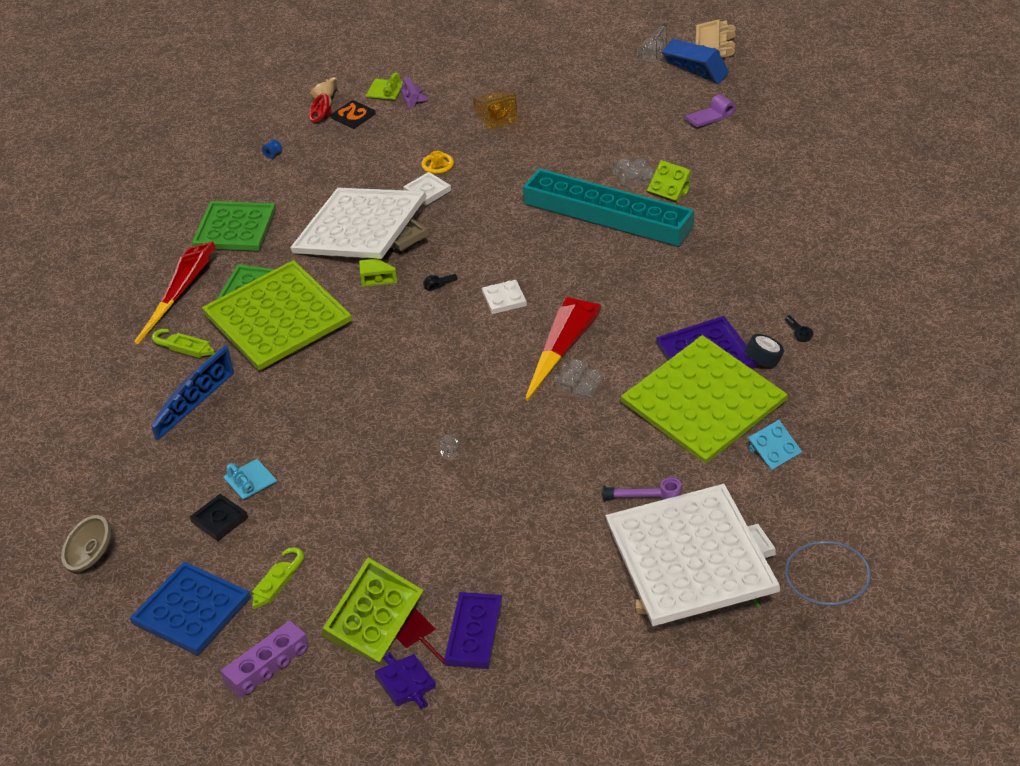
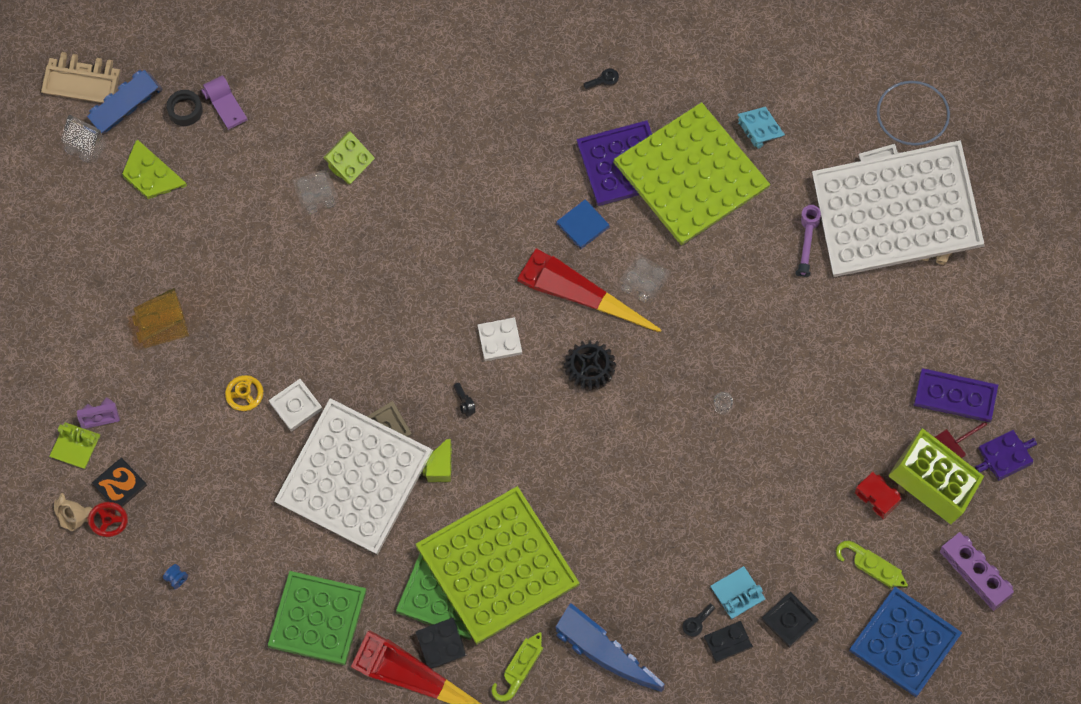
camera: 85 degrees left, 25 degrees up
teal brick [523,168,694,246] -> none
black wheel [745,334,784,367] -> none
none -> lime wing [122,140,187,199]
none -> black tyre [166,90,203,126]
none -> black plate [415,618,467,669]
none -> blue tile [557,199,610,249]
none -> black gear [564,340,616,391]
none -> black plate [683,603,716,637]
none -> black plate [704,621,753,663]
none -> red brick [855,472,901,520]

